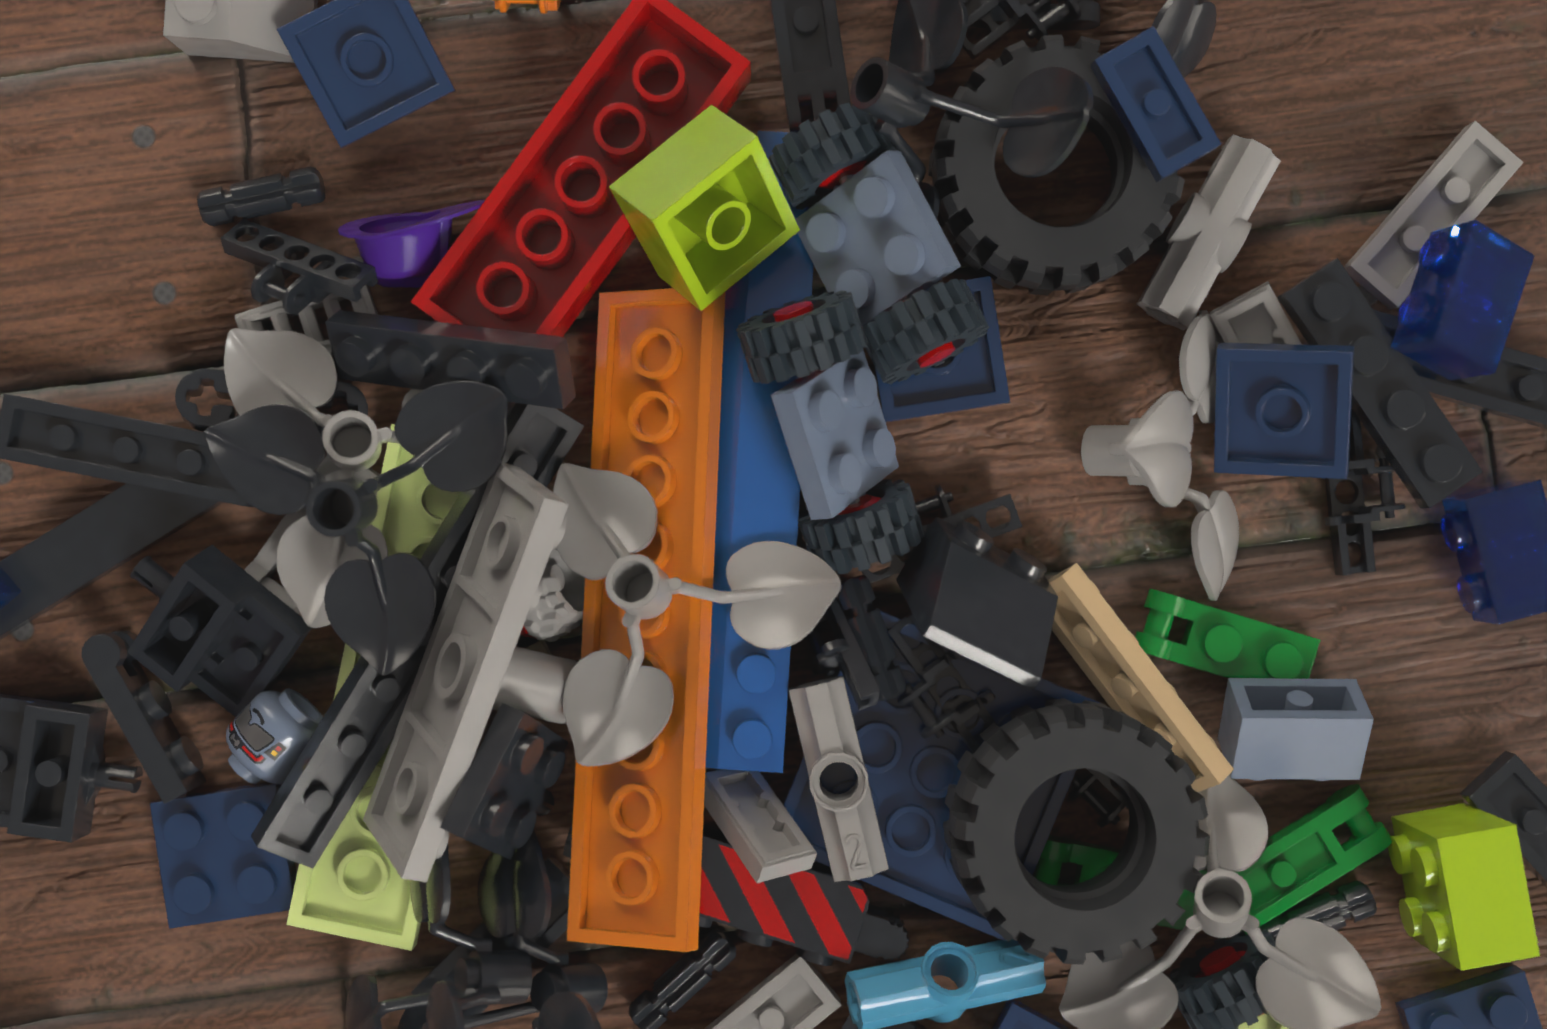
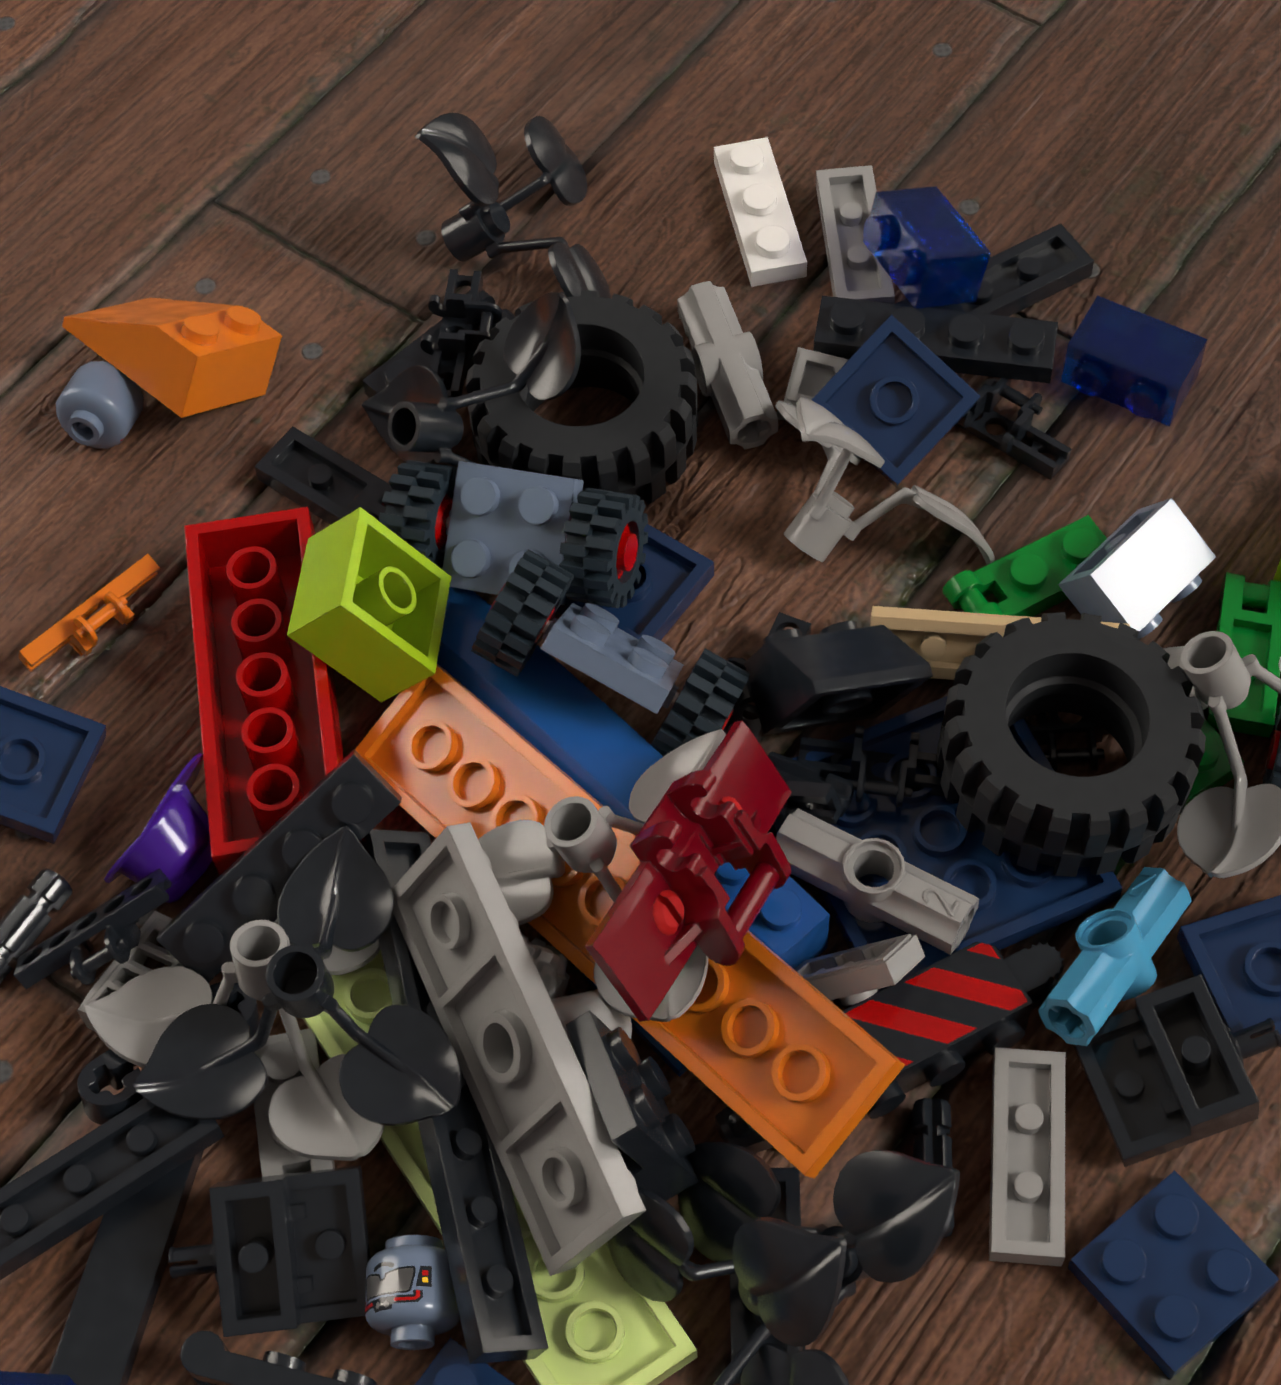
camera: 40 degrees left, 30 degrees down
dark blue plate [1090,26,1221,183] -> none
none -> dark red piece [585,720,792,1022]
none -> white plate [714,137,807,287]

